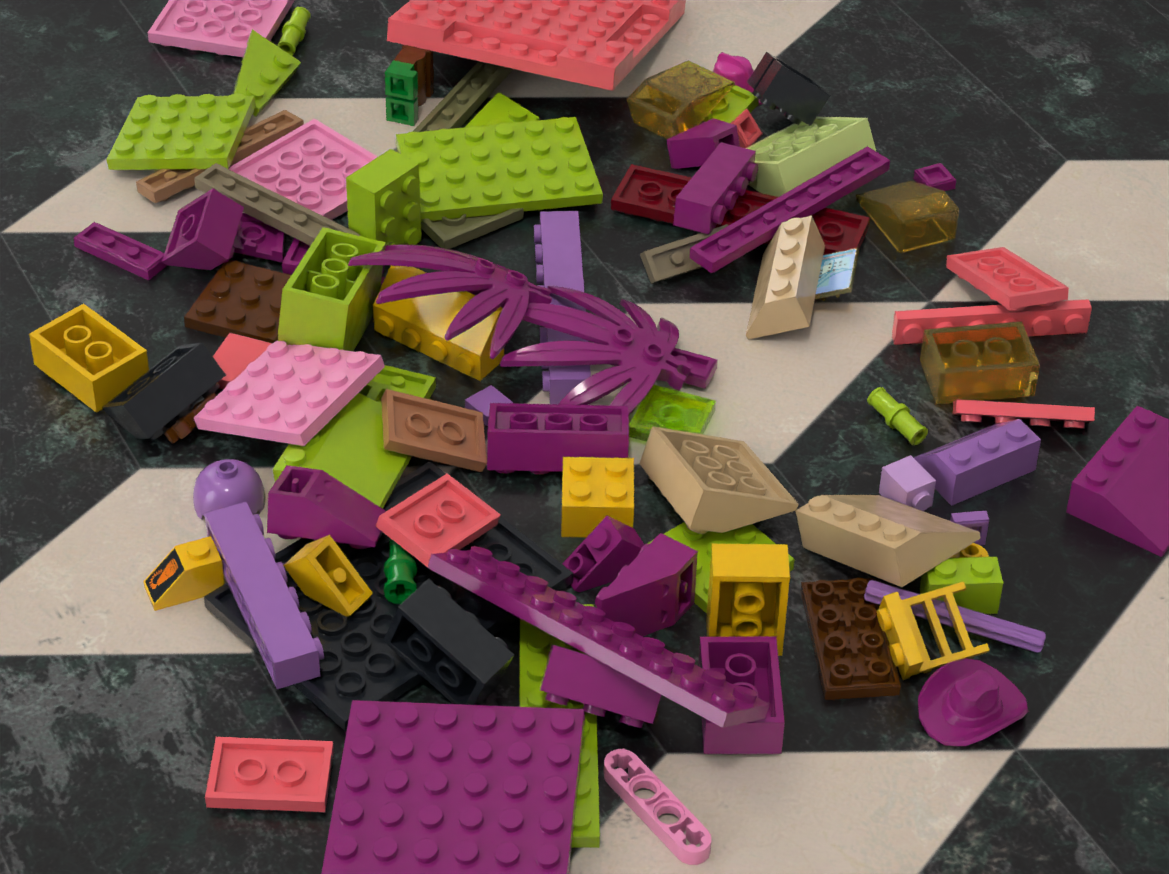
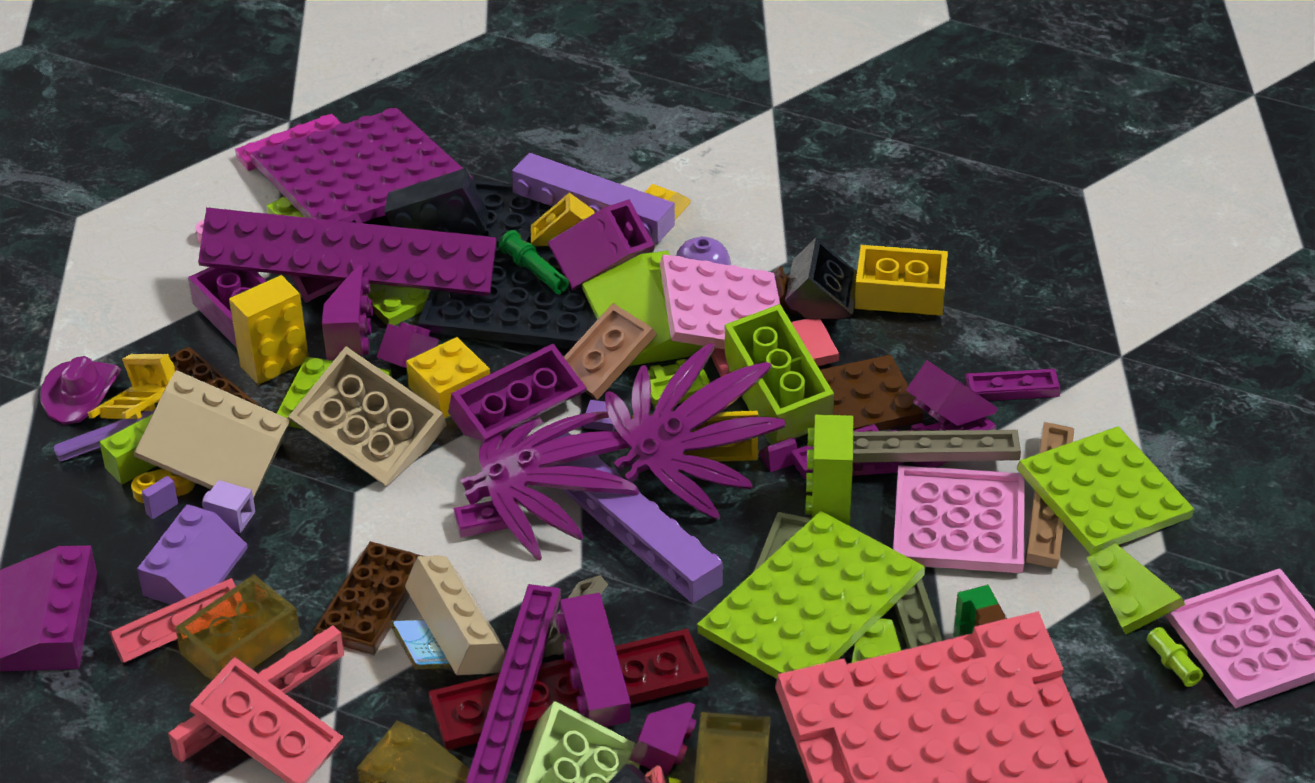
camera: 145 degrees right, 0 degrees up
coral plate [205,737,334,812] -> none
coral plate [376,474,501,567] -> none
clear neon green plate [629,385,716,442] -> none
lime pin [867,387,928,445] -> none
none -> reddish brown tile [313,541,423,655]

